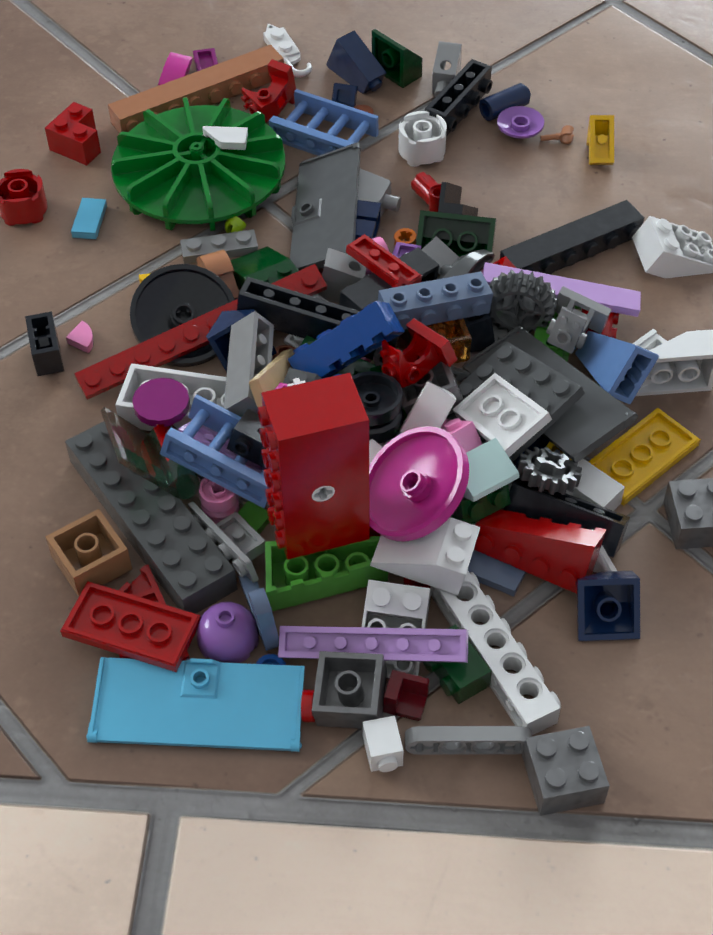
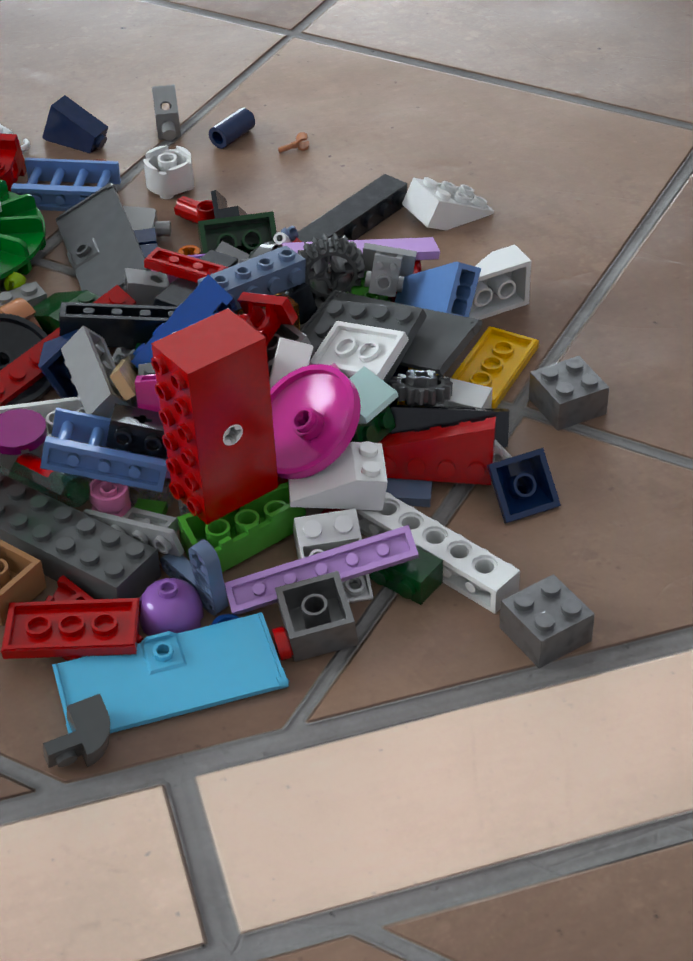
camera: 20 degrees left, 10 degrees down
dark blue tile [332,83,358,107] -> none
white brick [363,715,404,772] -> none
dark green slope [372,29,423,88] -> none
dark red panel [383,669,430,721] -> none
light grey beam [405,726,532,755] -> none
black brick [425,59,493,137] -> none
medium lavender dish [497,106,544,138] -> none
yellow slope [586,115,614,165] -> none
none -> dark grey brick [43,694,110,768]
none -> arm [273,226,299,247]

